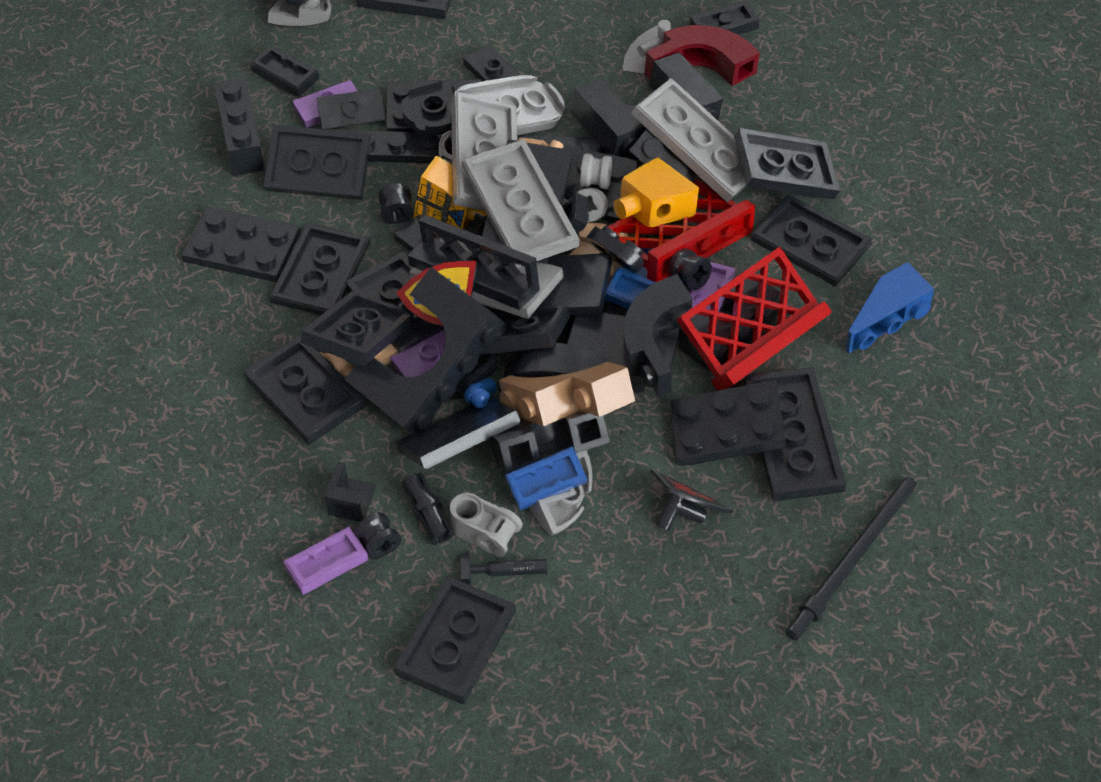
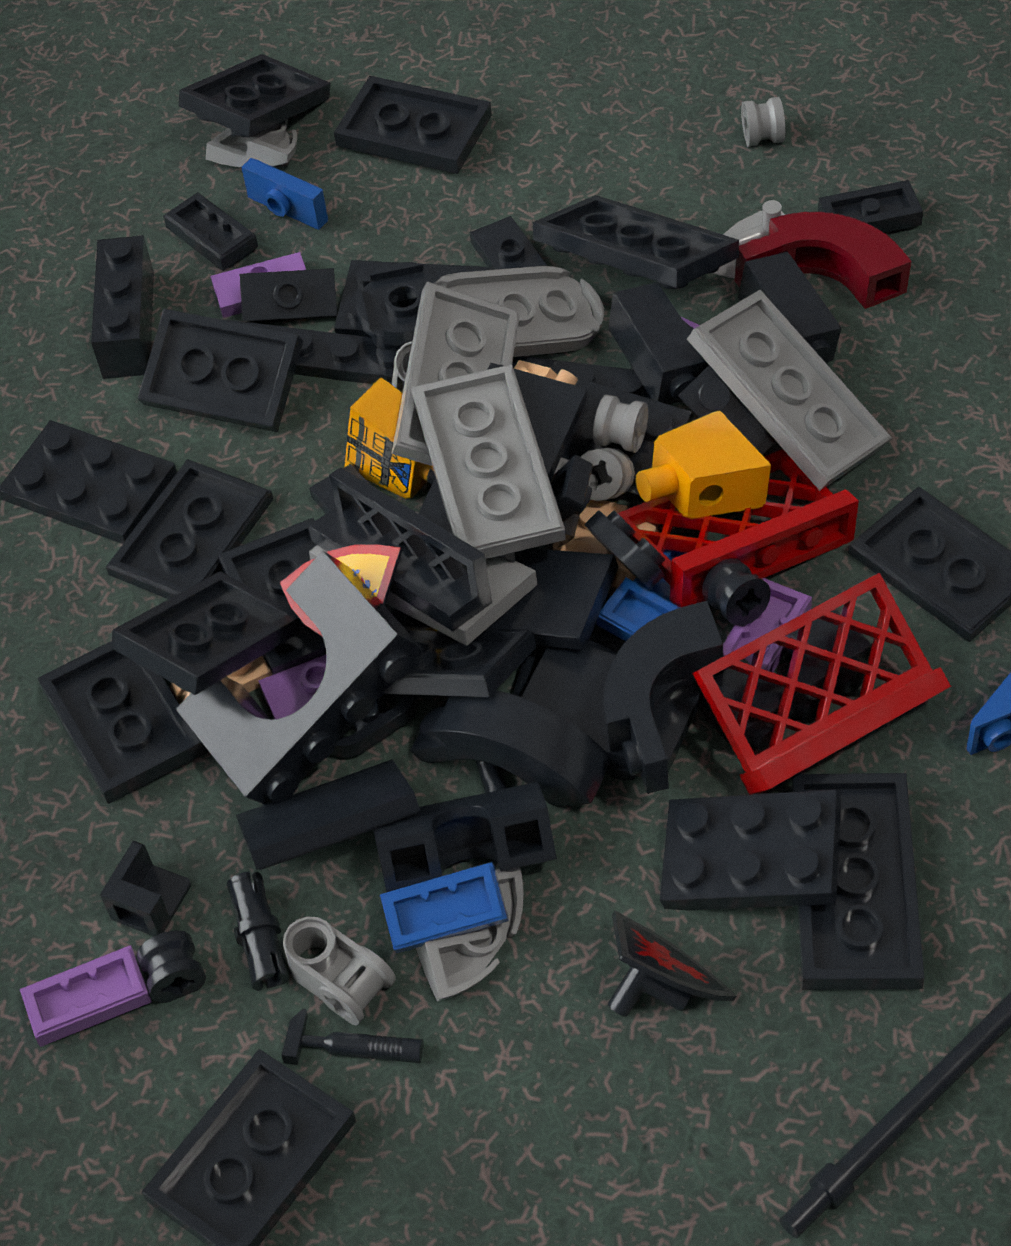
camera: 15 degrees right, 0 degrees up
black wheel [378,183,415,224] -> none
blue arm [463,378,497,408] -> none
medium nougat arch [499,361,635,426] -> none
black plate [734,128,840,199] -> none
none -> blue plate [241,158,328,230]
none -> black plate [533,195,739,289]

